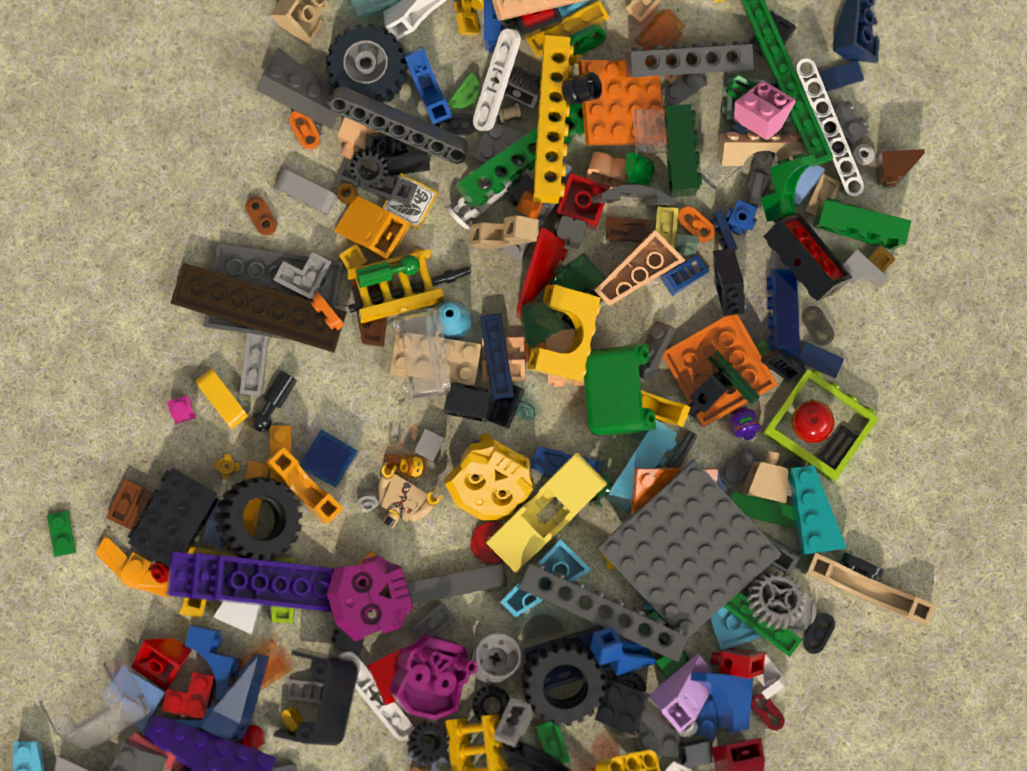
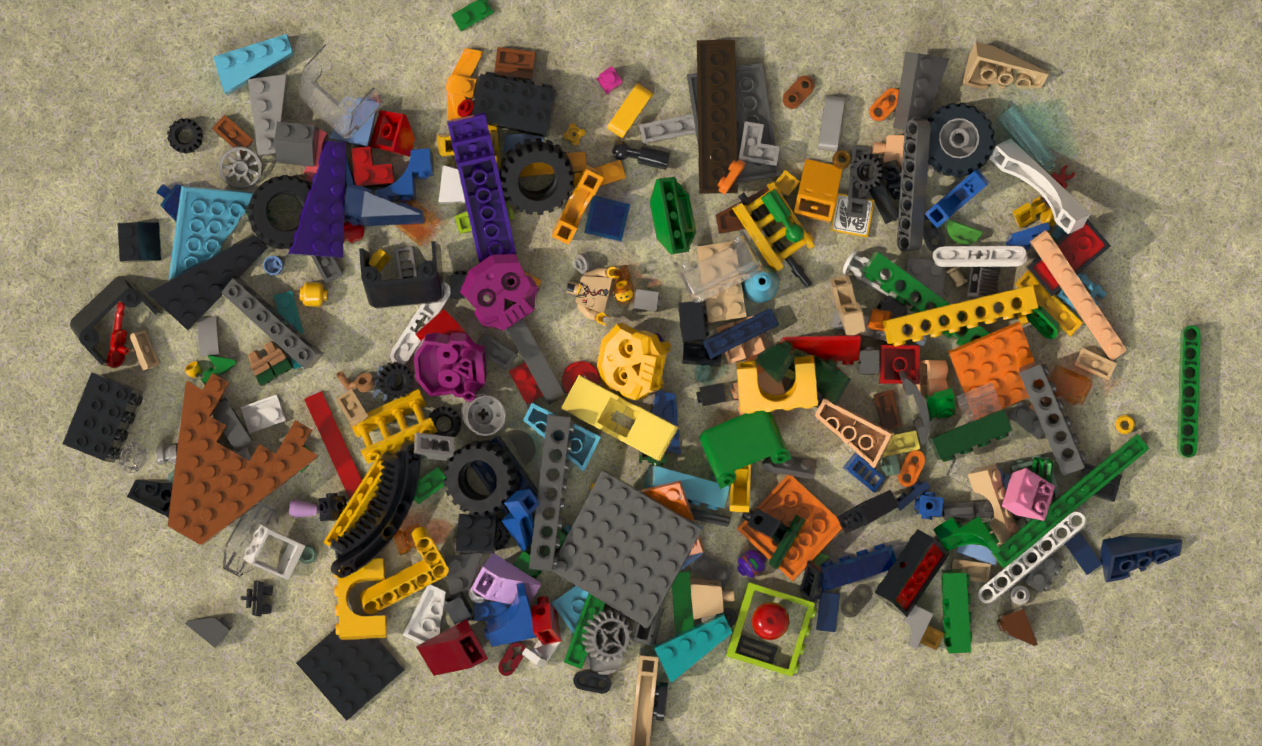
camera: 70 degrees right, 5 degrees up
black wheel [562,72,602,105] -> none
none -> red plate [508,362,544,405]
none -> green wedge [650,177,696,255]
none -> black slope [696,383,726,406]

